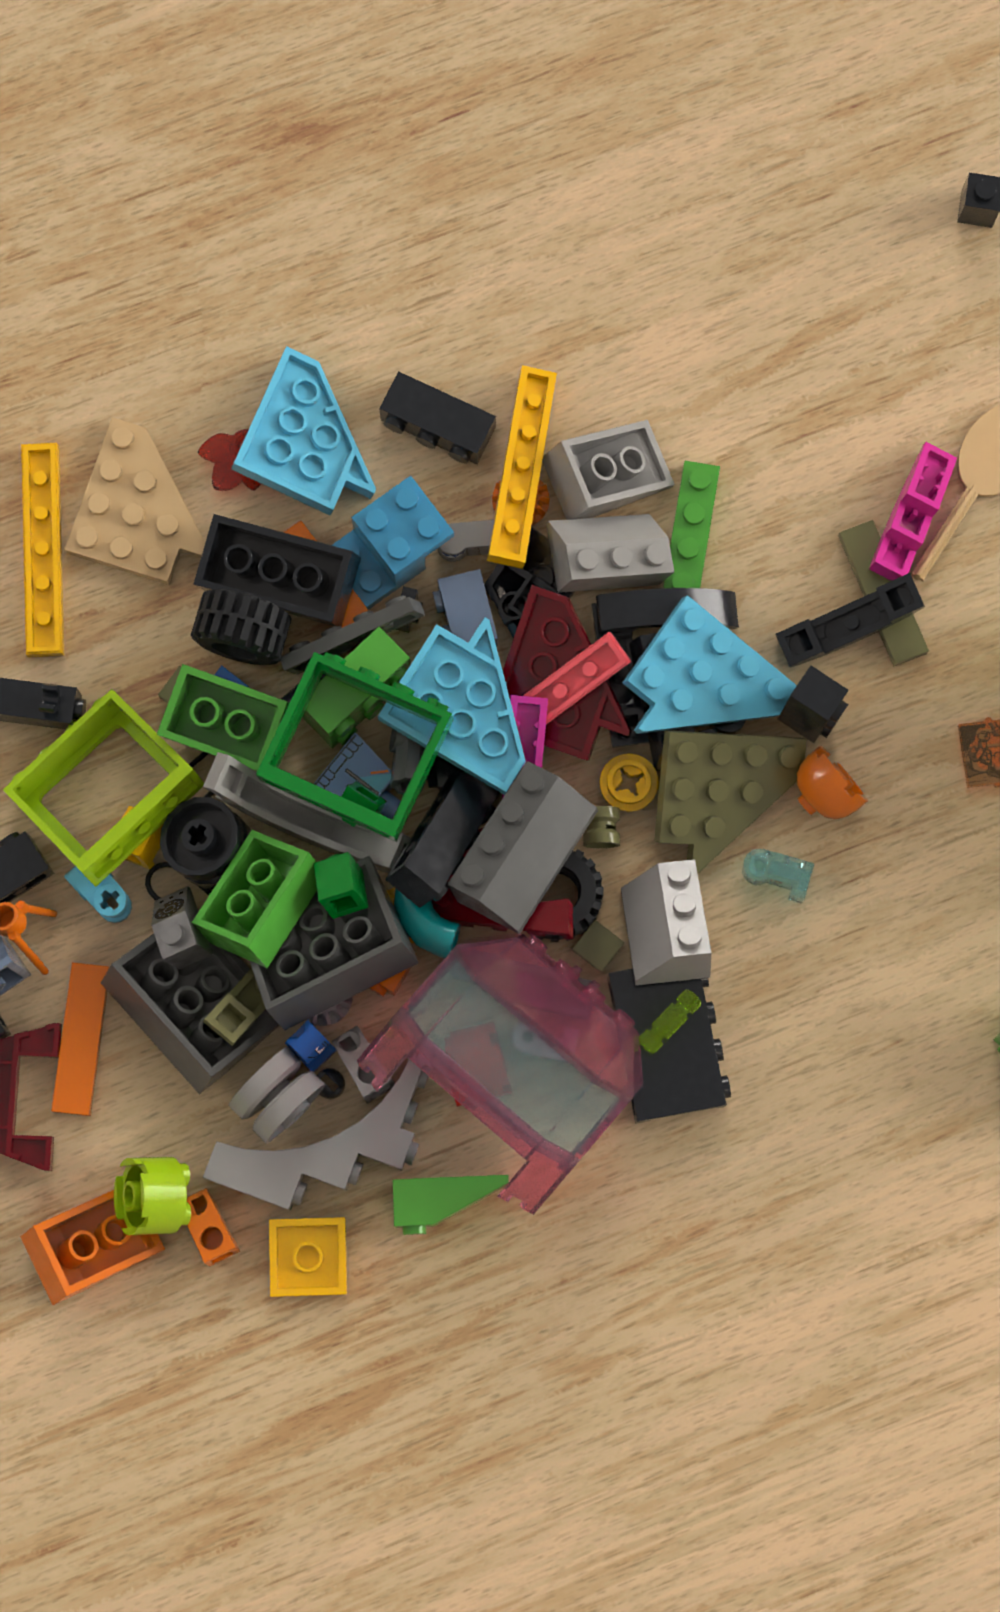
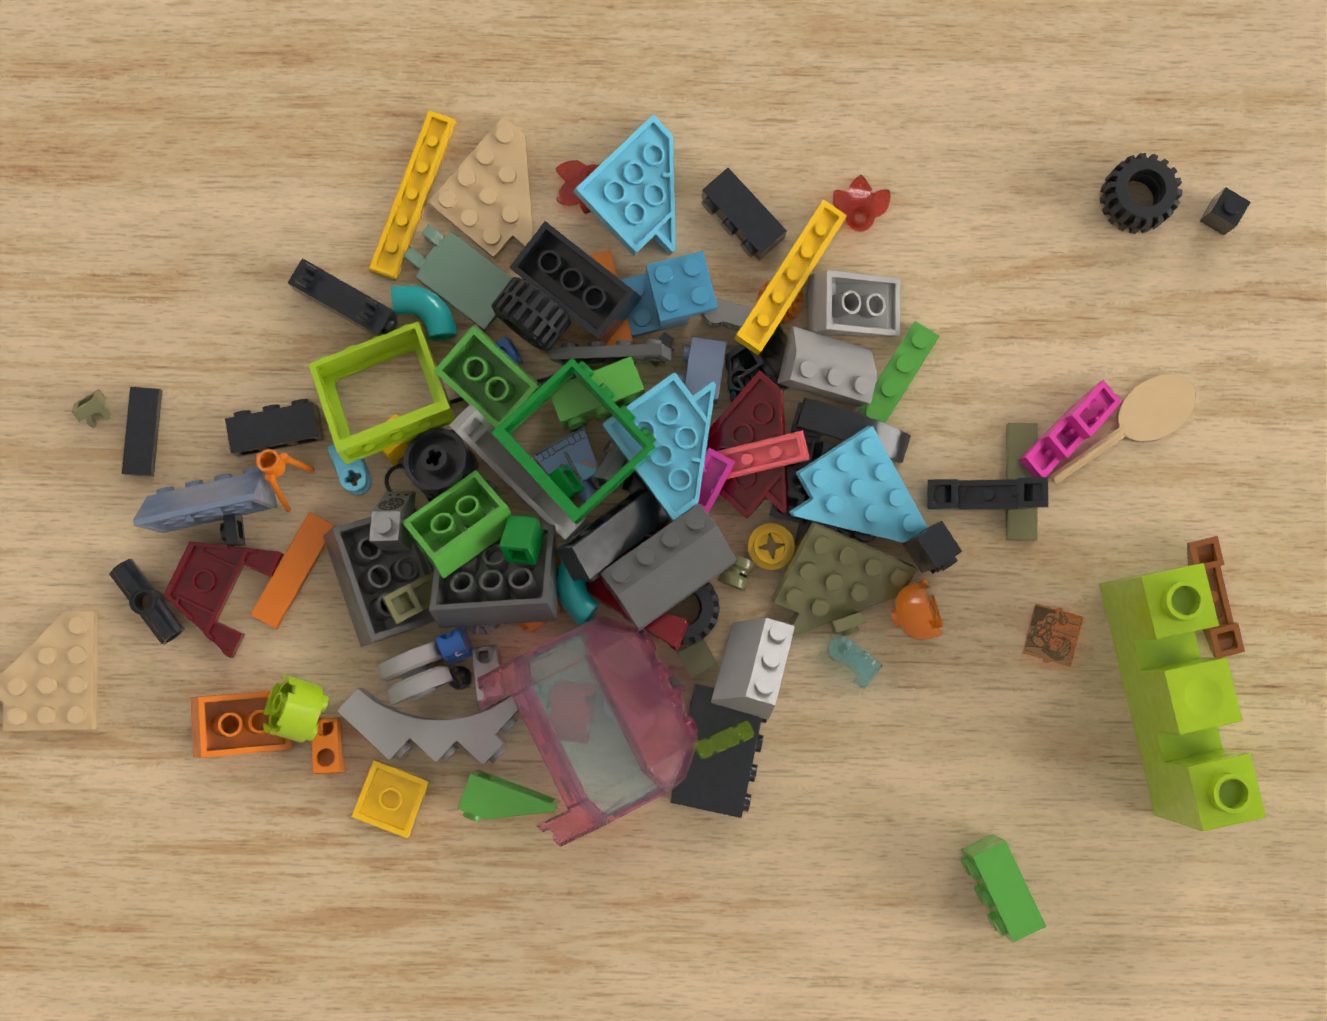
camera: 25 degrees right, 5 degrees up
none -> teal cylinder [391,285,457,341]
none -> sand green tile [403,224,512,331]
none -> olive plate [830,612,865,636]
none -> clear red plate [833,175,890,232]
none -> black tyre [1100,153,1183,234]

